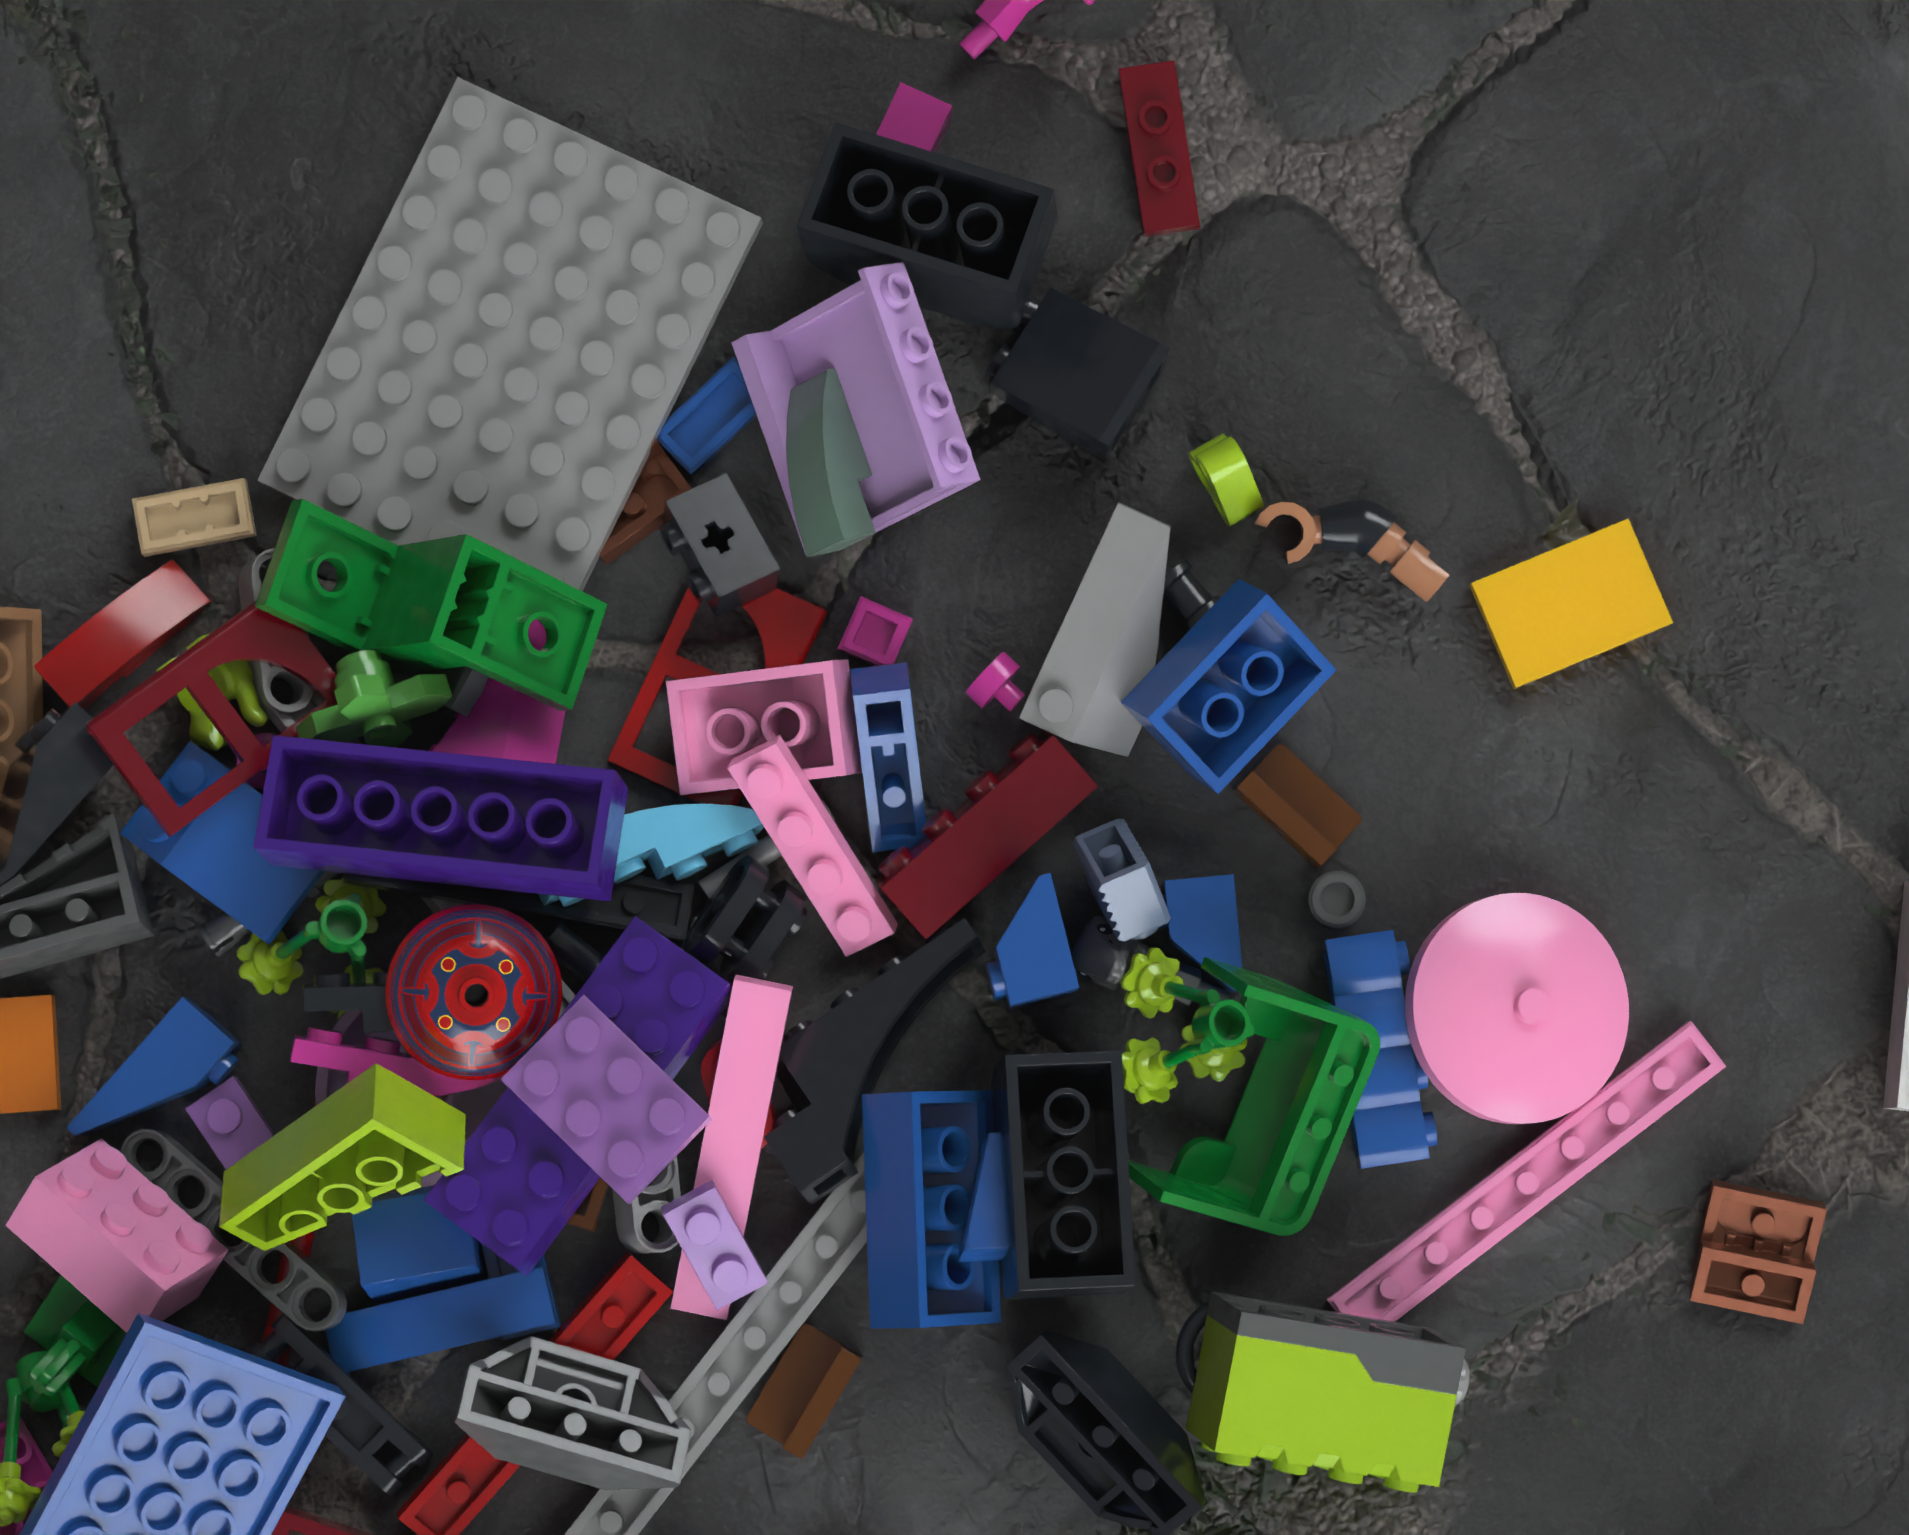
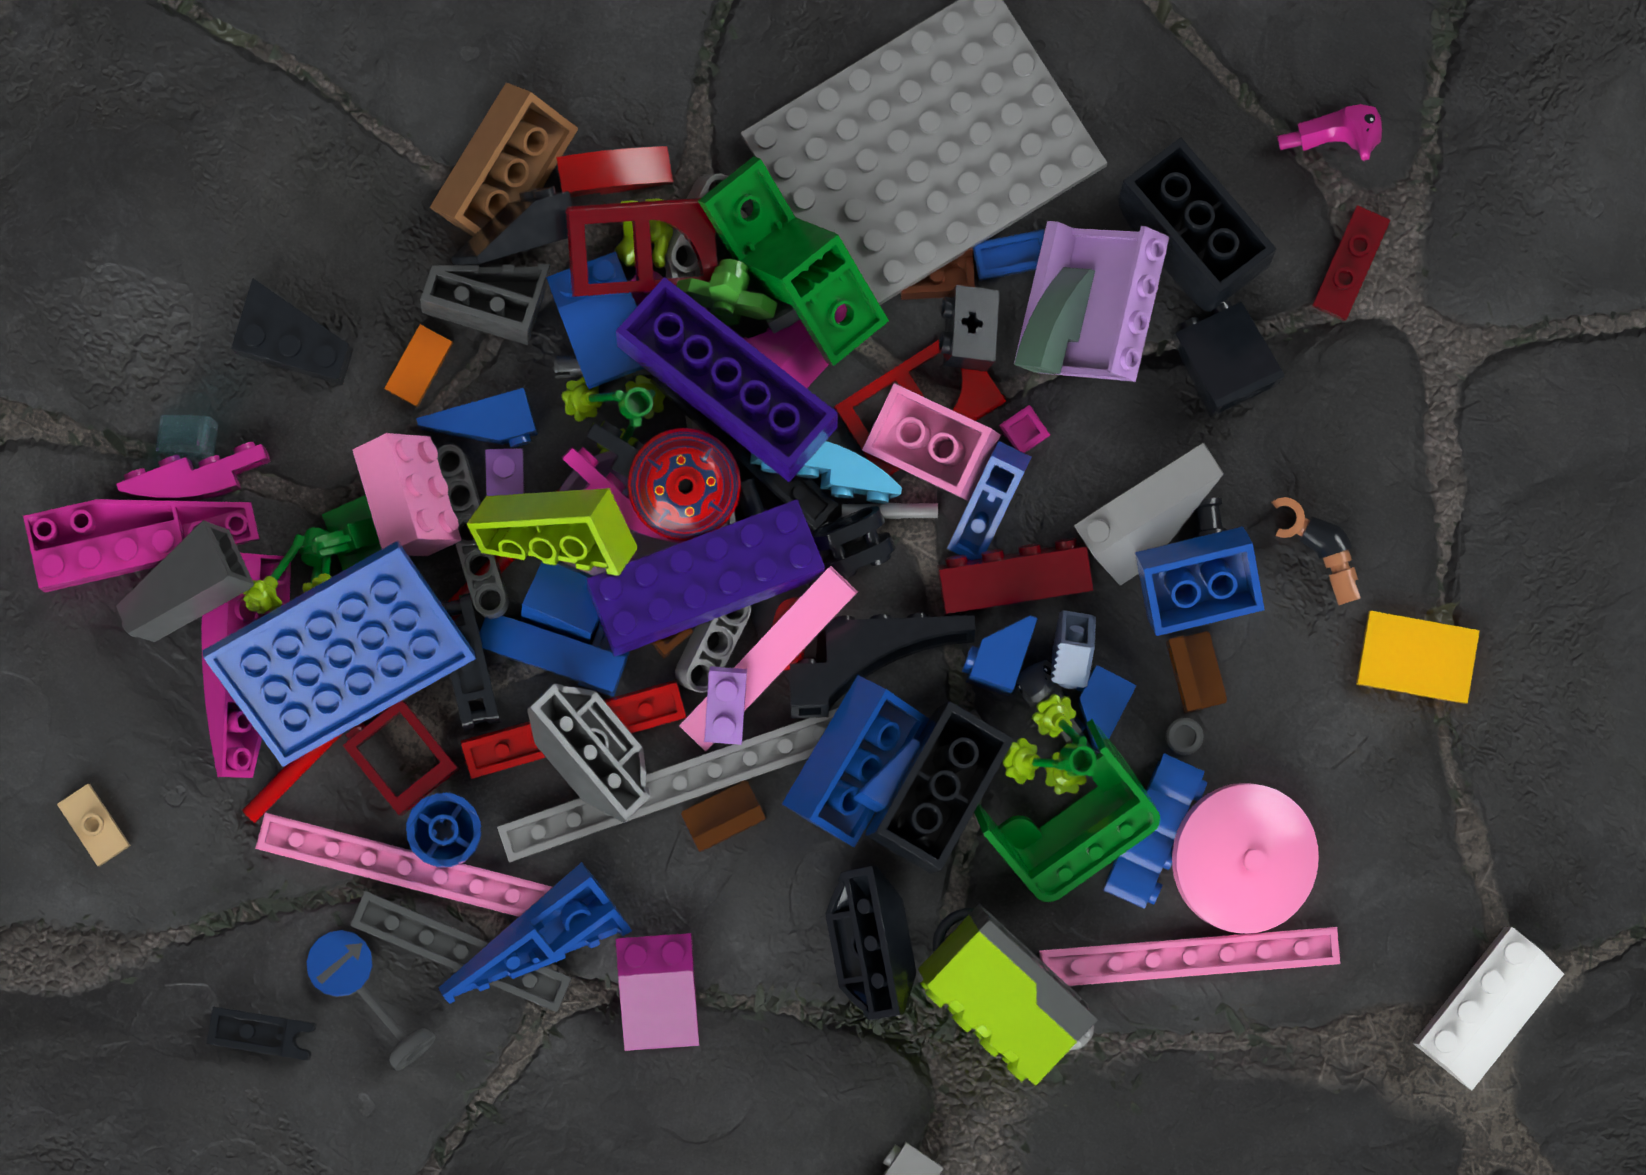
camera: 30 degrees right, 0 degrees up
tan plate [132,478,257,557] -> none
medium lavender plate [501,995,712,1204] -> none
bright pink plate [727,735,898,957] -> none
dark pink brick [876,82,952,153] -> none
dark pink tile [965,652,1026,712] -> none
lime piece [1188,433,1264,527] -> none
copper slope [1689,1179,1827,1324] -> none

